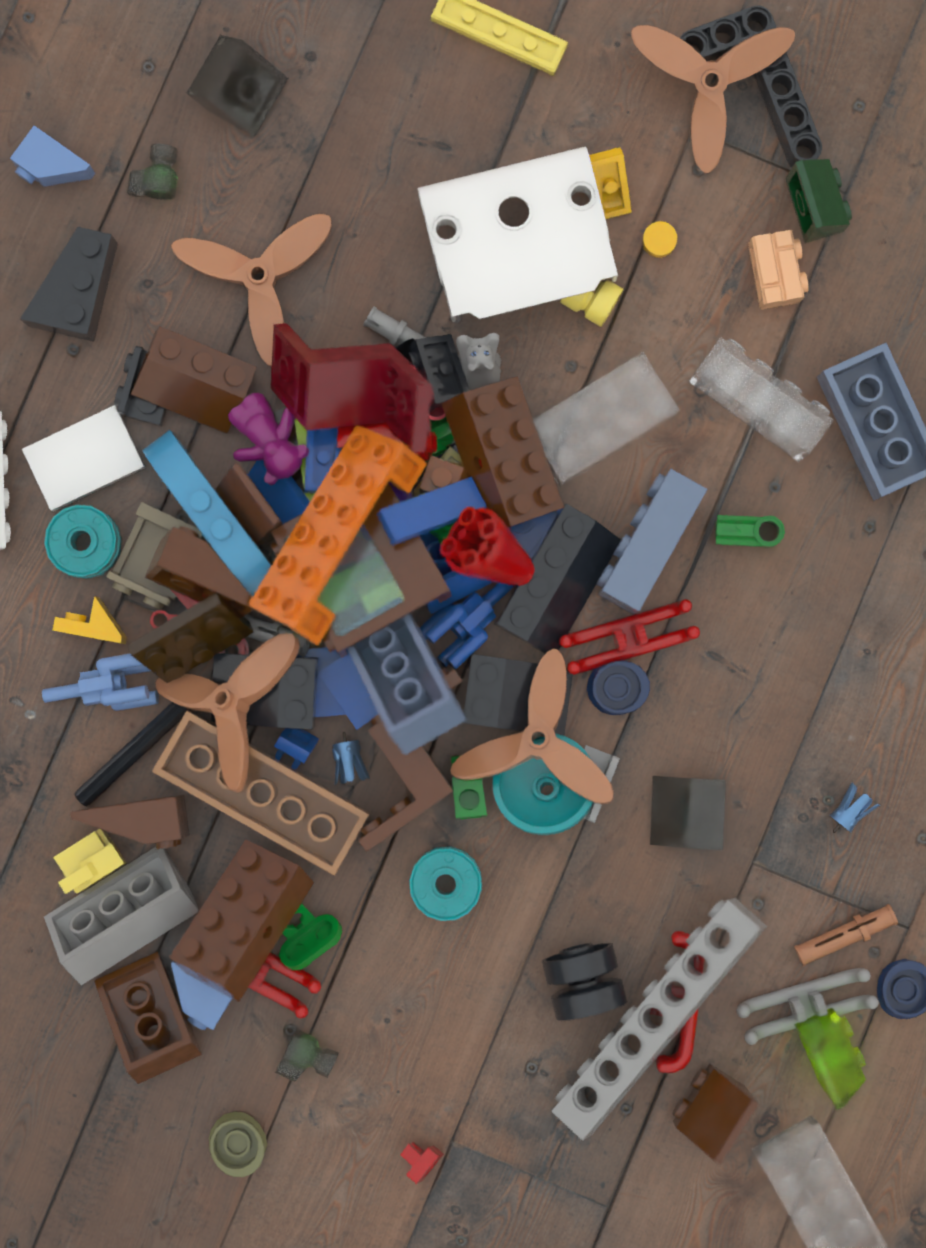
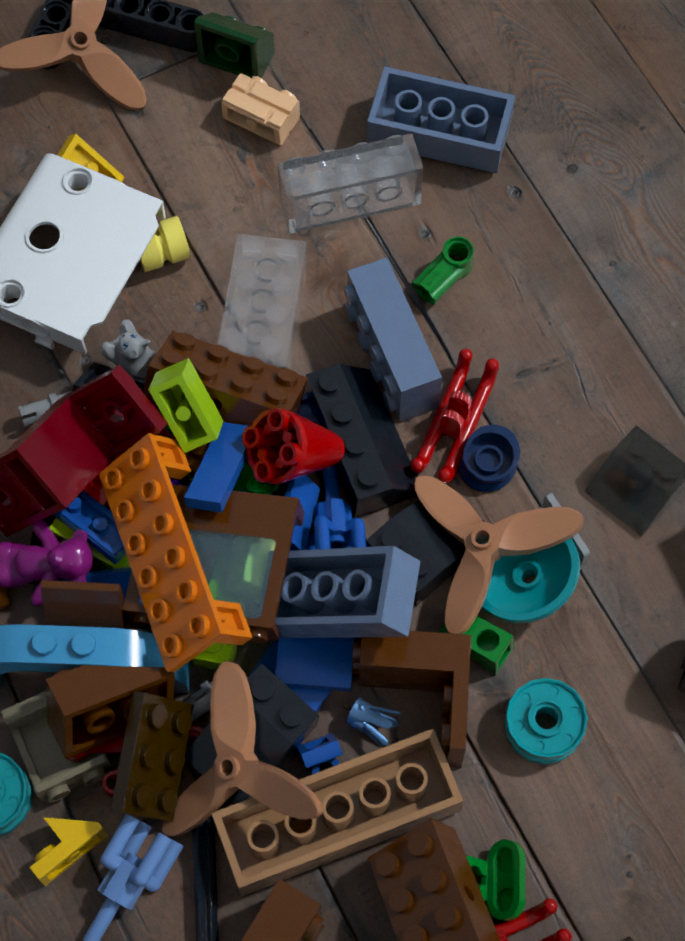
camera: 45 degrees left, 20 degrees down
yellow tile [642,221,677,258] -> none
none -> lime brick [148,358,223,453]

